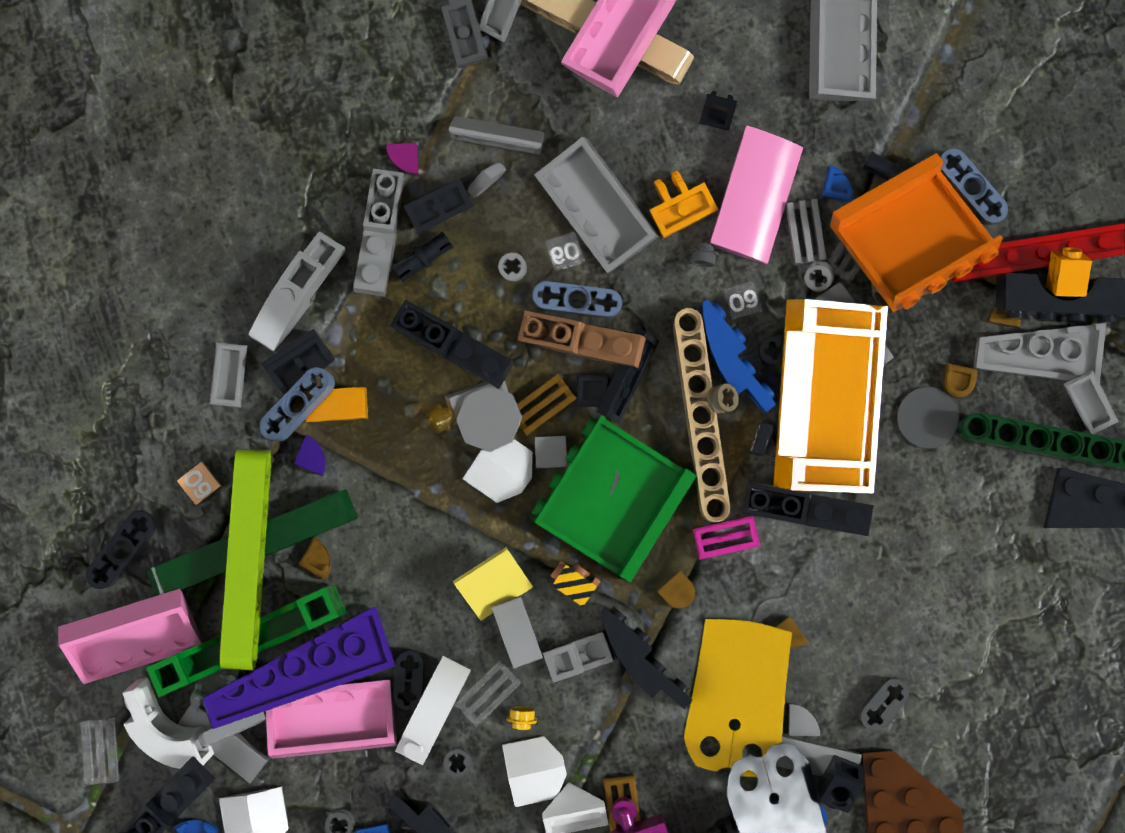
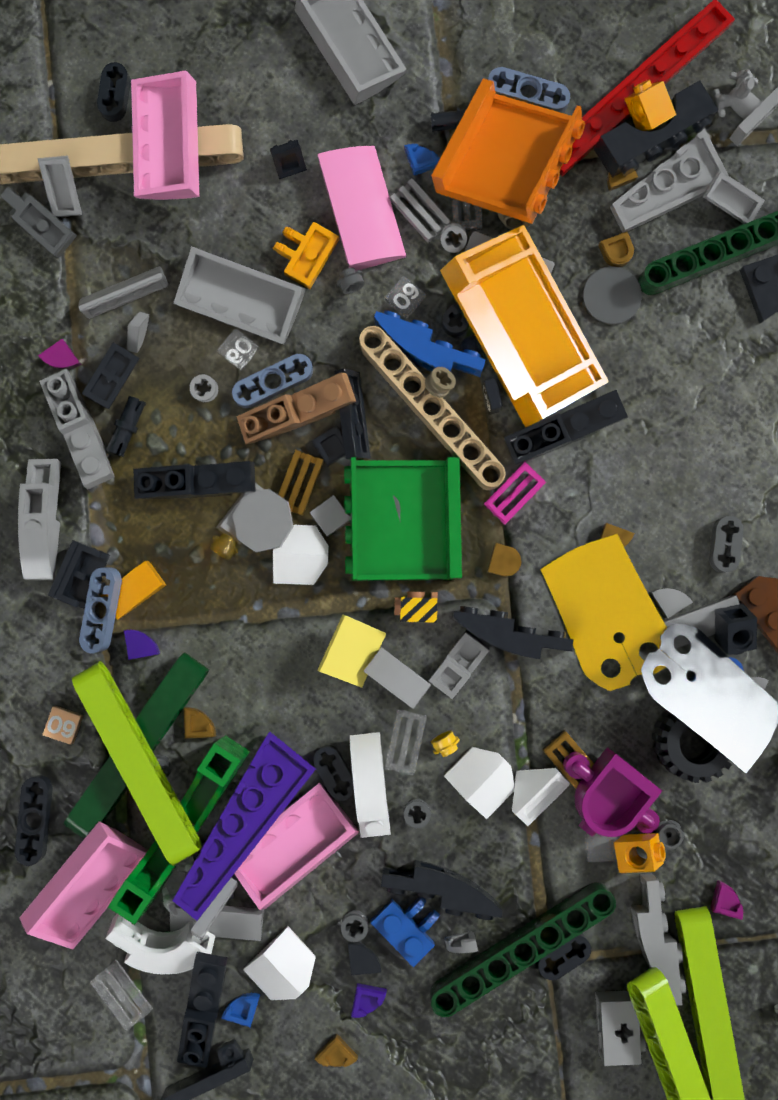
camera: 25 degrees left, 0 degrees up
light grey tile [209,342,247,407] -> none

